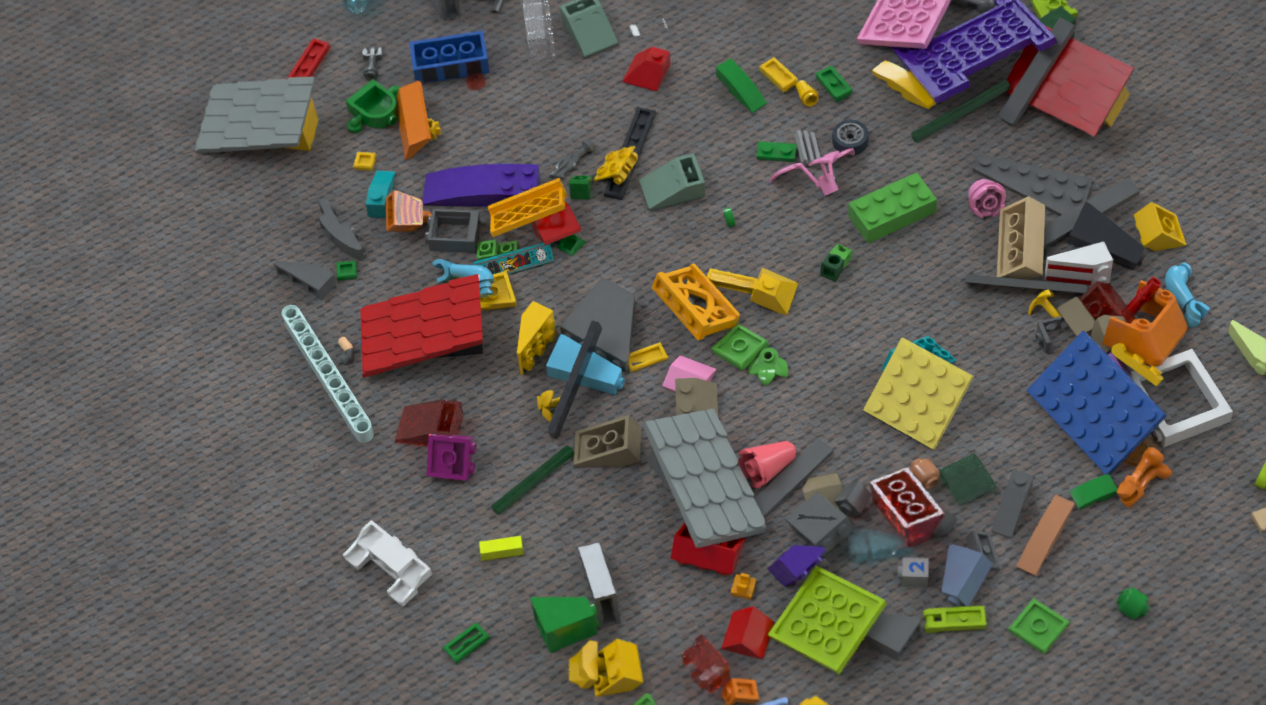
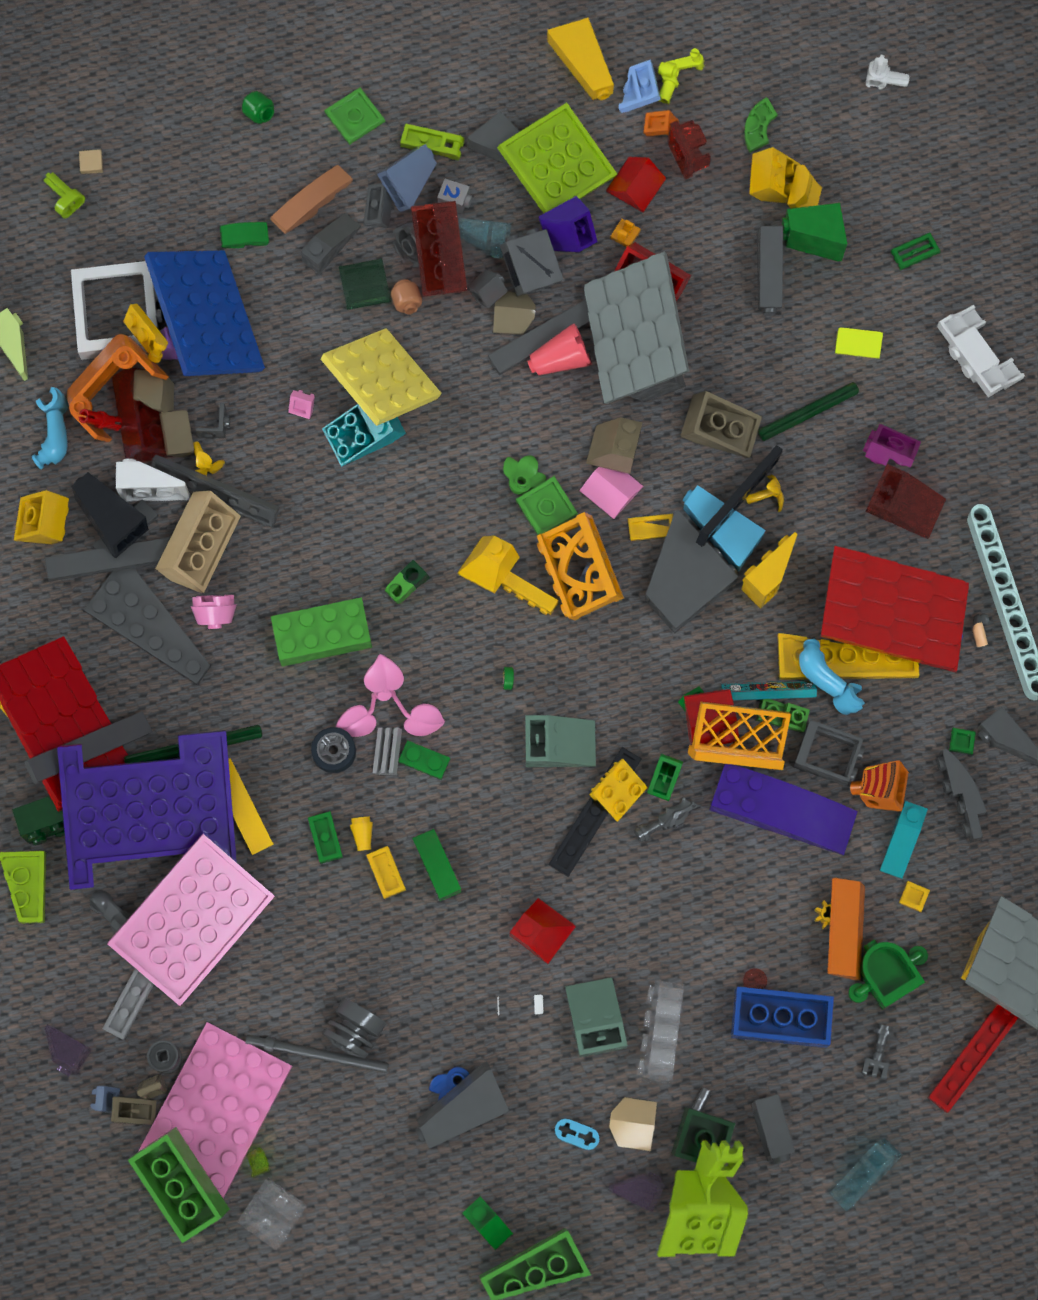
camera: 170 degrees left, 20 degrees up
orange piece [1116,447,1172,508] -> none
none -> bright pink tile [288,390,315,419]

